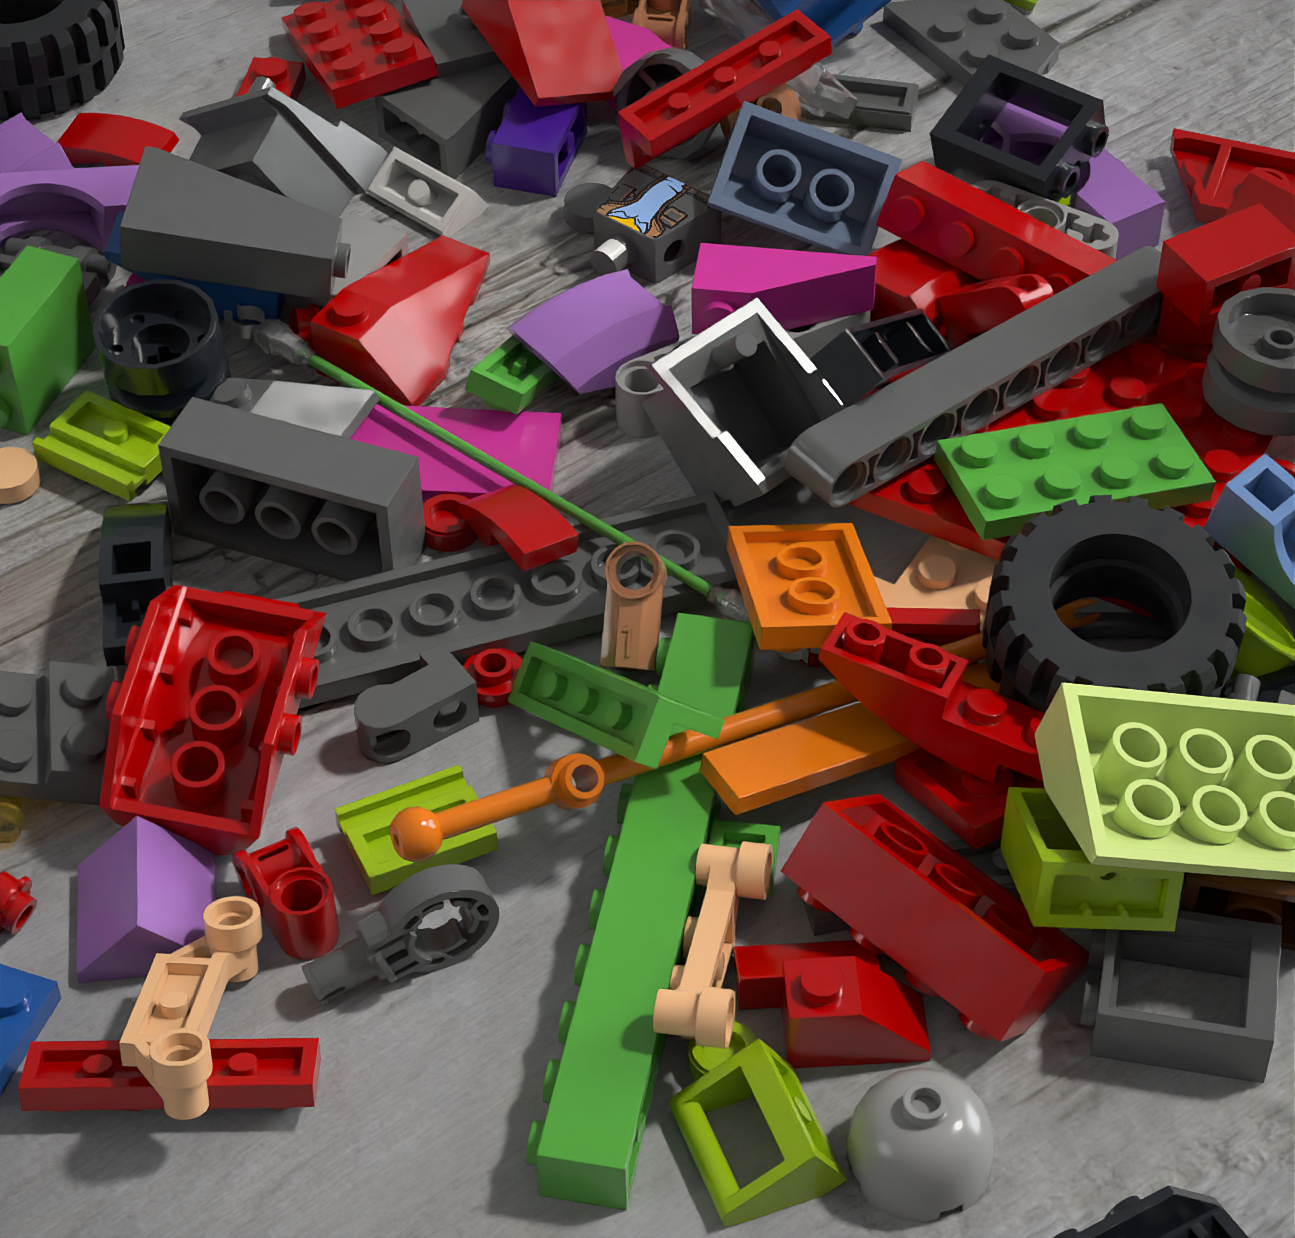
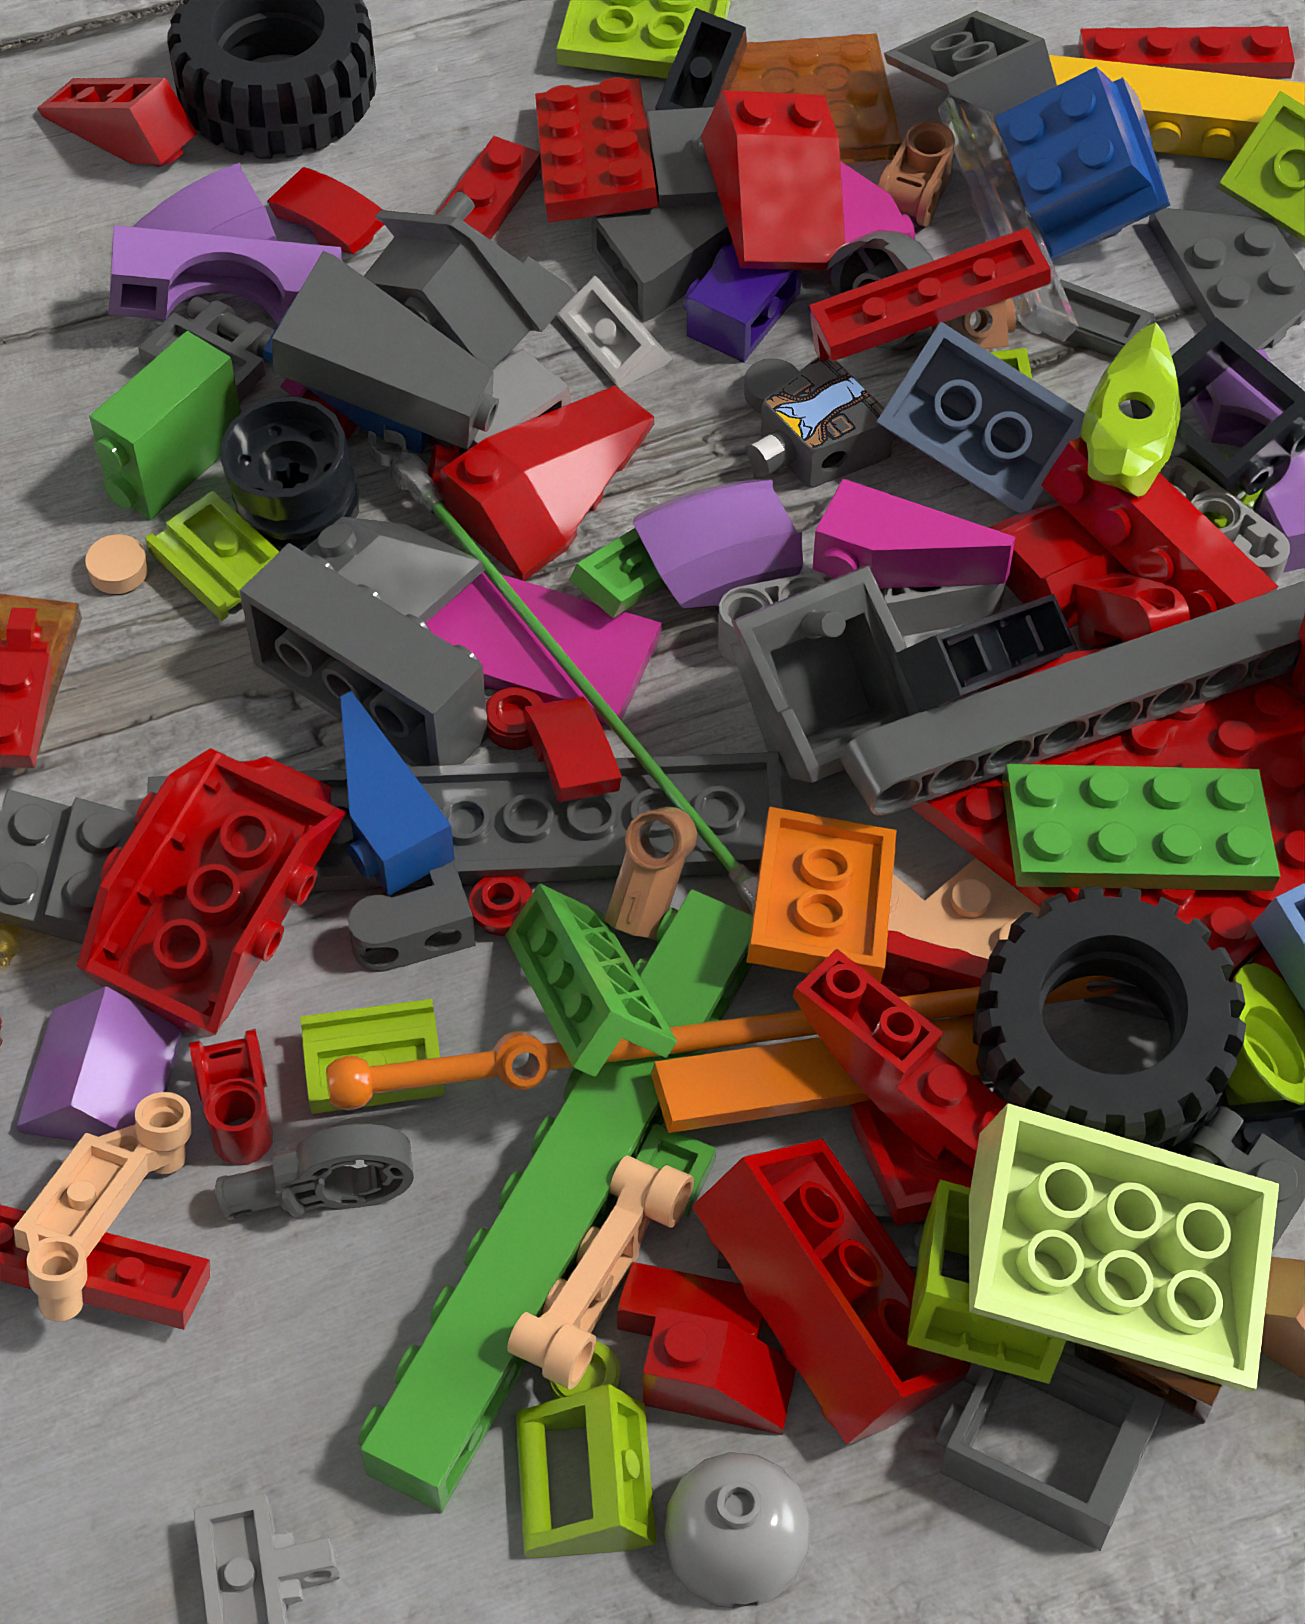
camera: 15 degrees right, 10 degrees up
black slope [99,500,173,667] -> none
none -> blue slope [340,691,455,896]
none -> lime piece [1081,322,1181,497]

